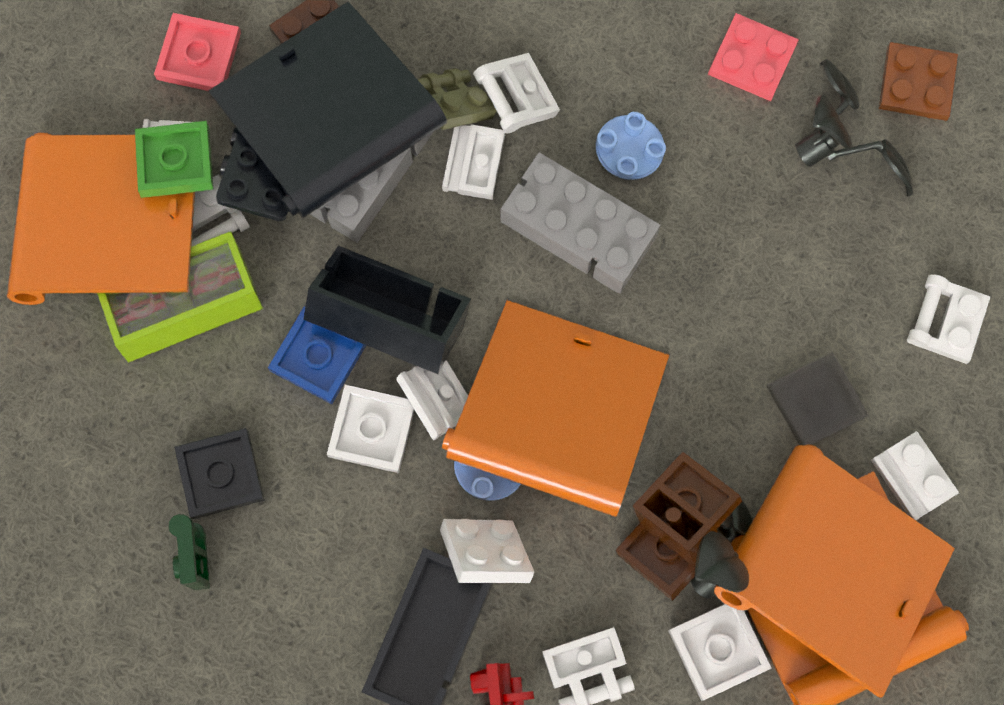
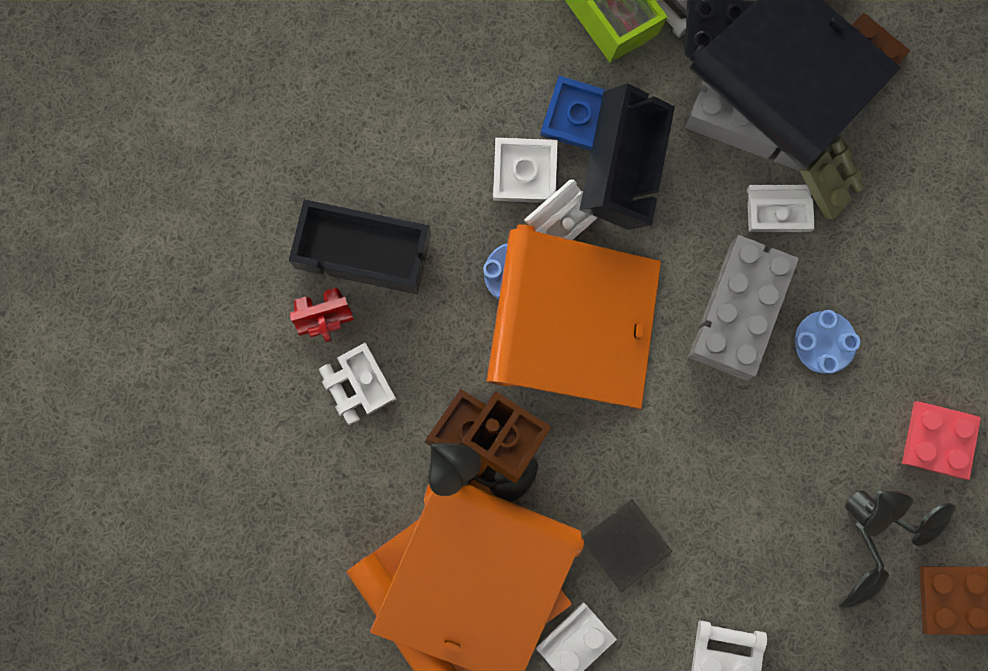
camera: 80 degrees right, 5 degrees up
dark green plate [168,514,210,590] -> none
black plate [174,428,265,519] -> none
white plate [440,519,534,583] -> none
white plate [473,53,560,134] -> none
white plate [668,604,772,701] -> none

